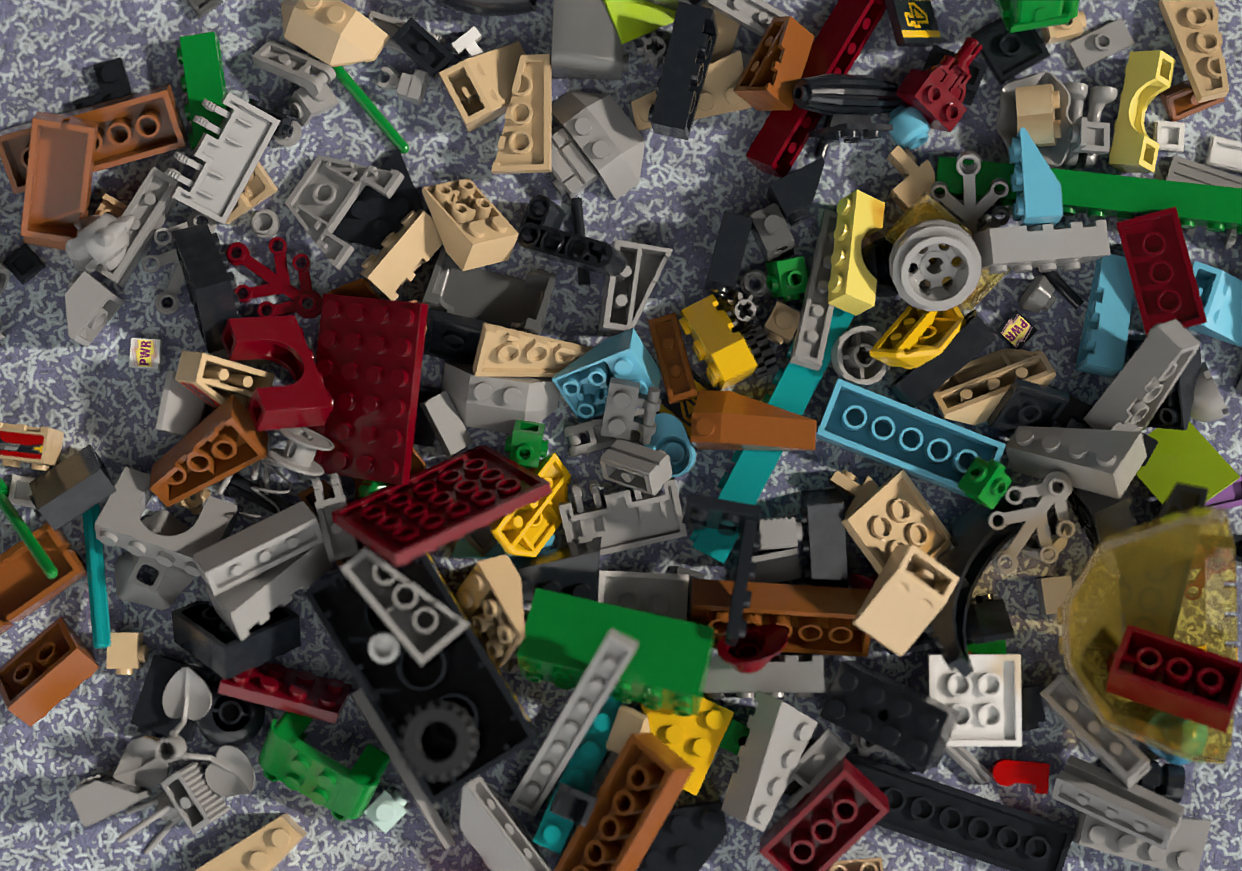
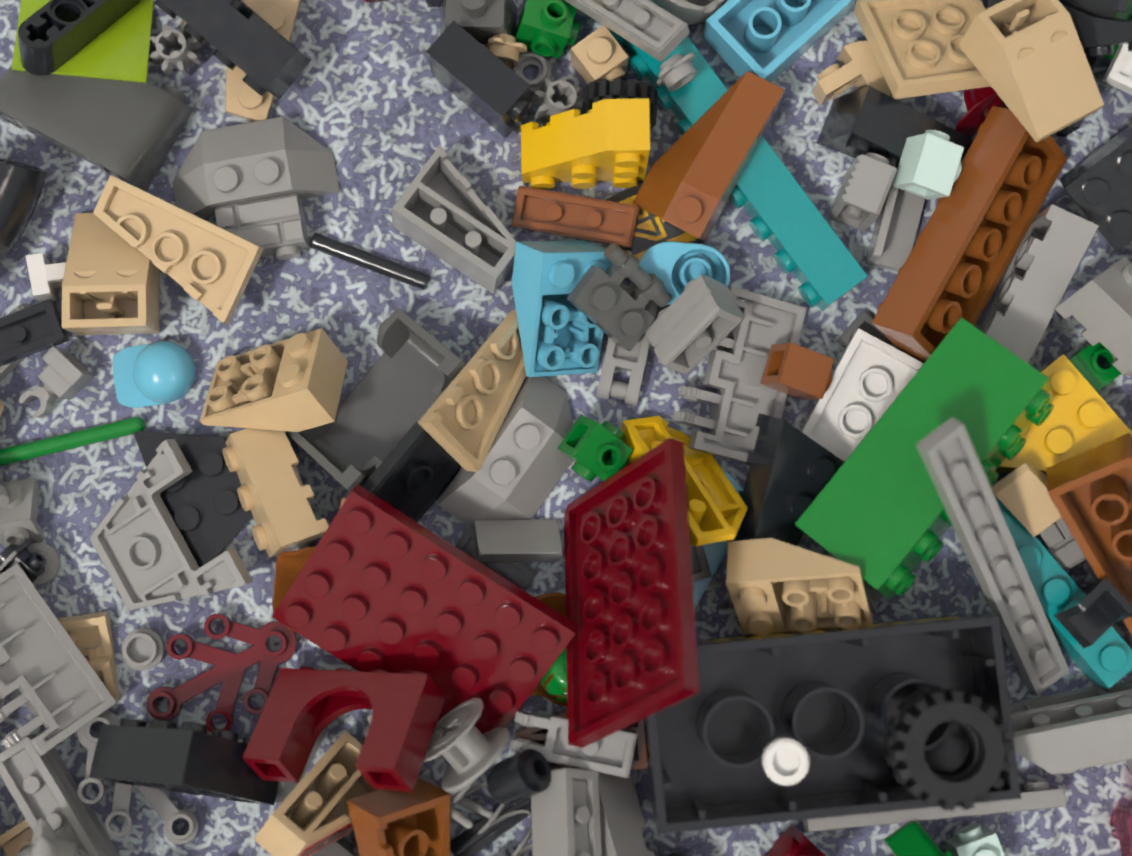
camera: 60 degrees left, 0 degrees up
light grey wedge [341,548,470,667] -> none
black beam [517,195,627,277] -> none
black bracket [682,493,761,647] -> none
dark red piece [716,624,789,674] -> none
none -> medium azure cap [113,341,196,408]
none -> tan plate [482,34,527,68]
none -> black brick [487,749,551,805]
none -> light grey plate [656,53,698,92]
none -> dark orange brick [760,342,834,400]
none -> light aqua brick [892,130,964,200]

